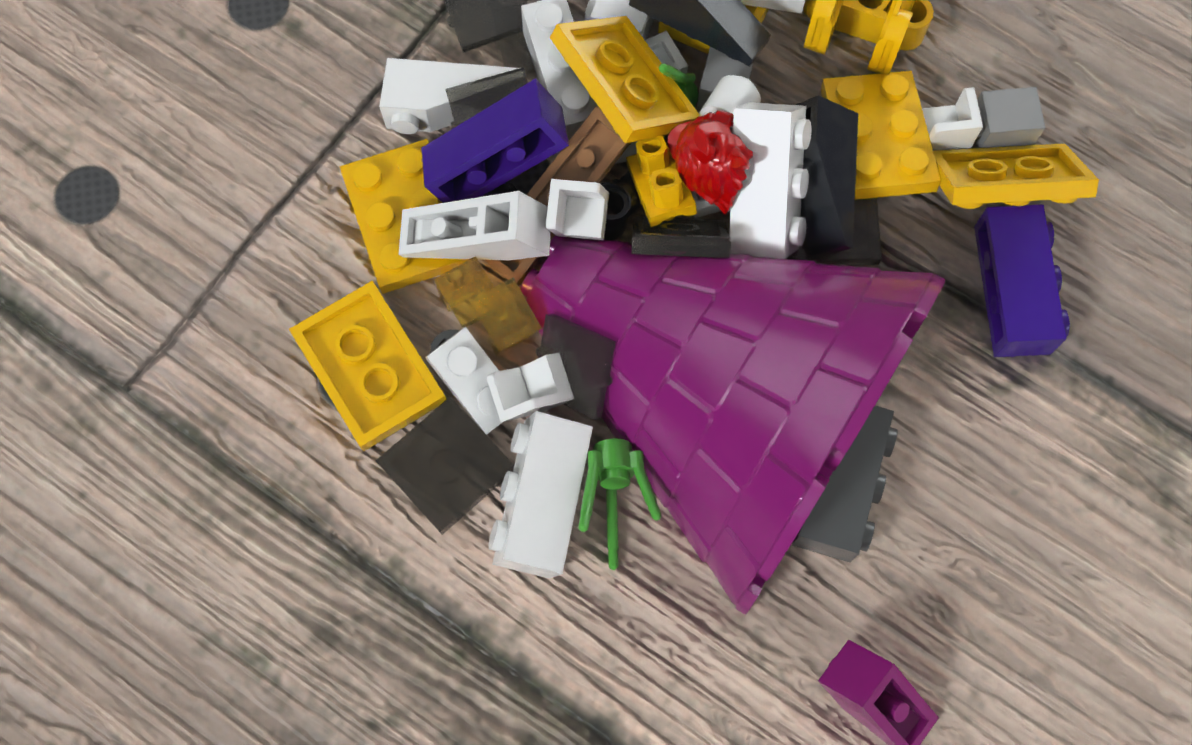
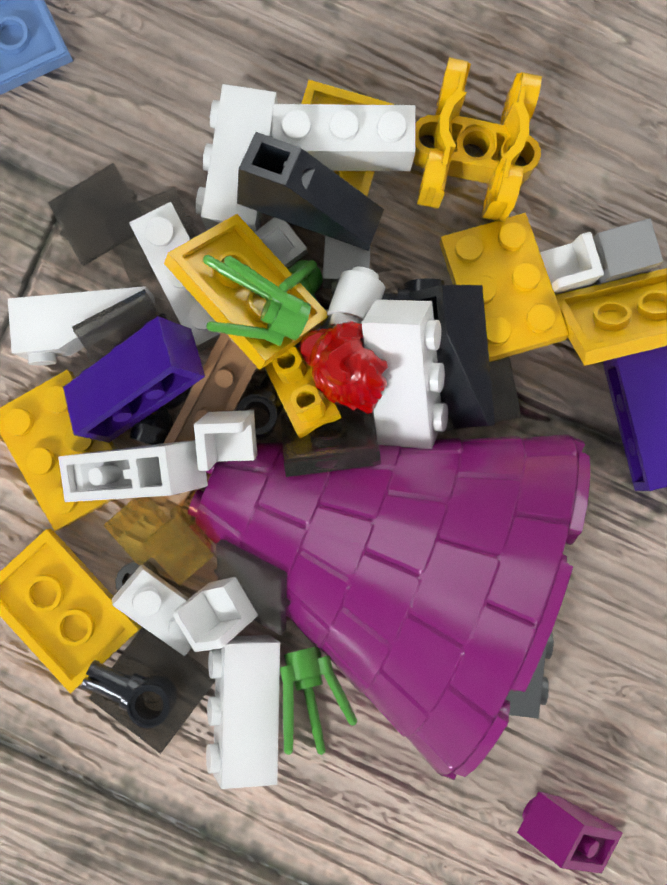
camera: 15 degrees left, 15 degrees up
none -> black pin [81,660,178,728]
none -> bright green plant [203,255,311,346]

